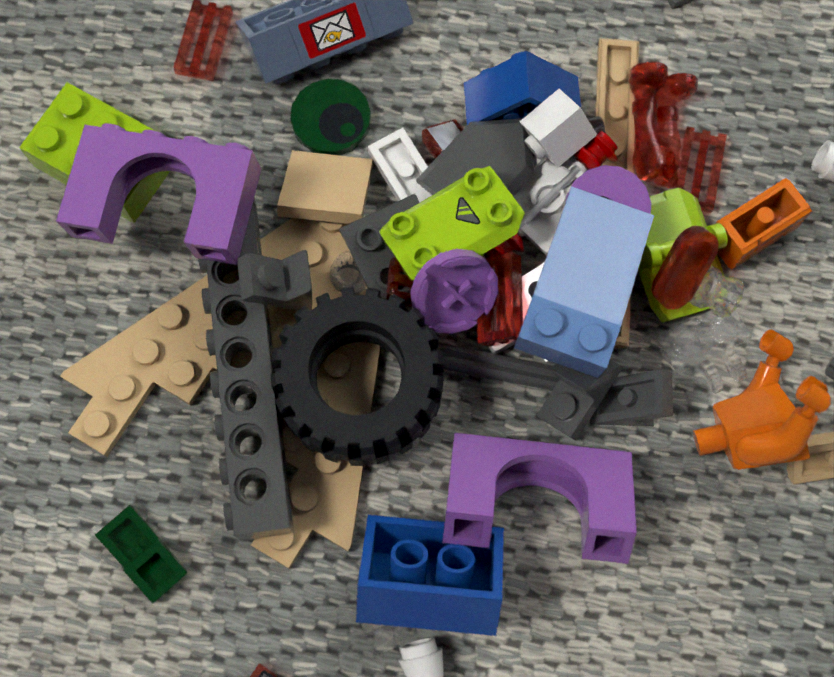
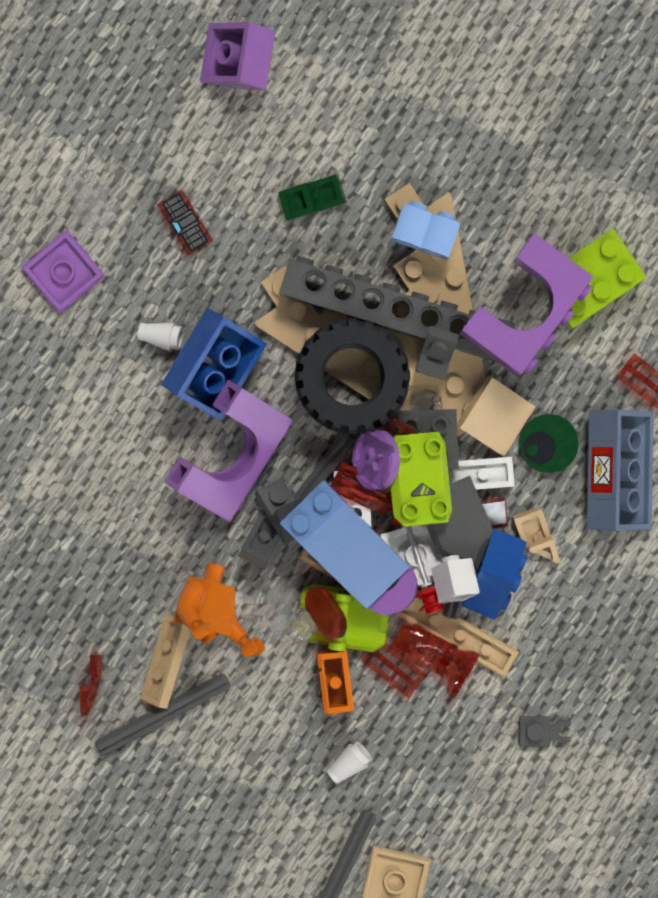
camera: 115 degrees right, 15 degrees up
none -> light blue brick [391,201,461,259]
none -> tan slope [512,506,561,564]

